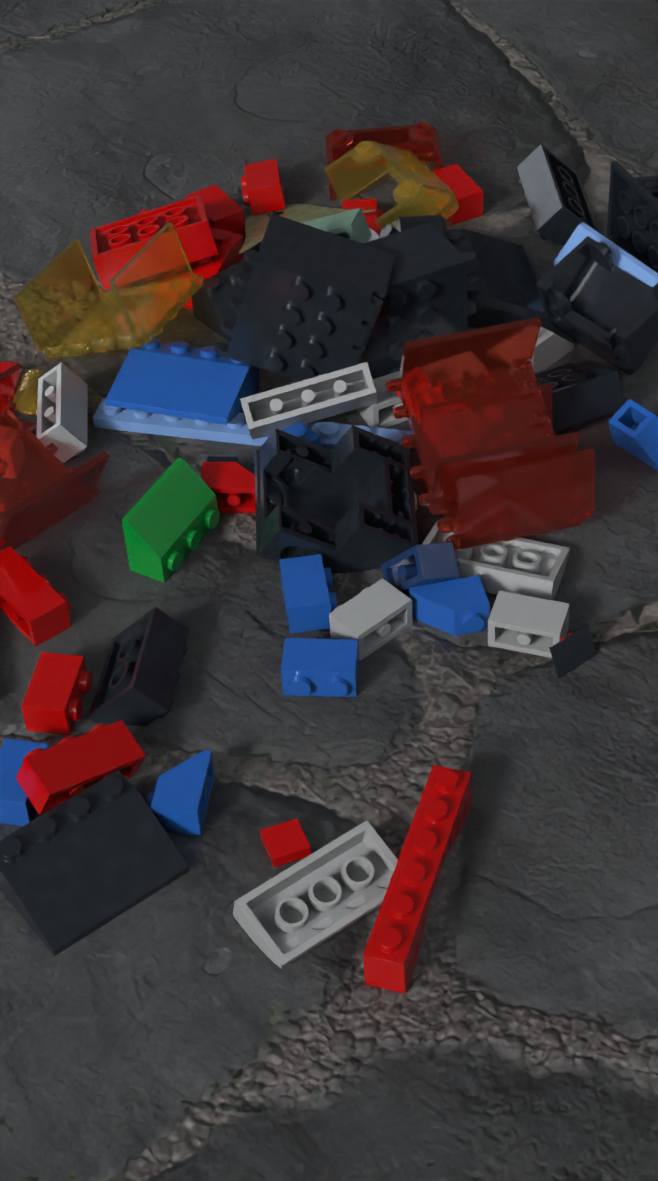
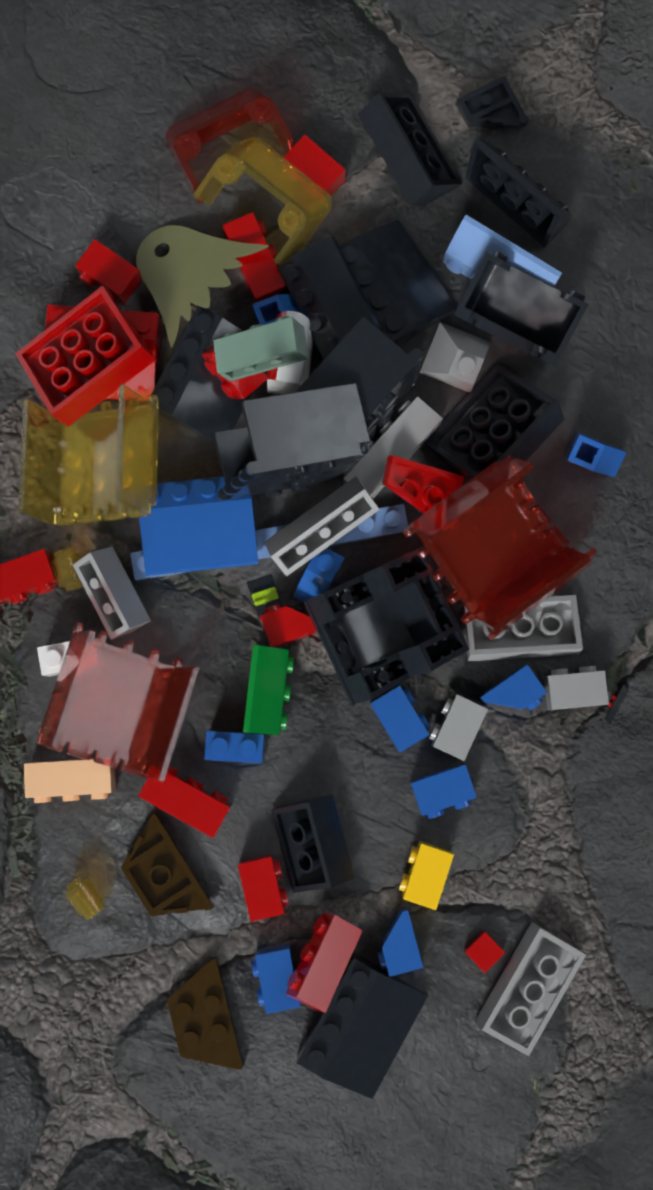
camera: 25 degrees left, 40 degrees up
red brick [240,158,286,216] -> none
red arch [363,765,472,994] -> none
dark blue slope [381,542,460,595] -> none
none -> blue brick [204,731,265,763]
none -> yellow brick [399,841,454,910]

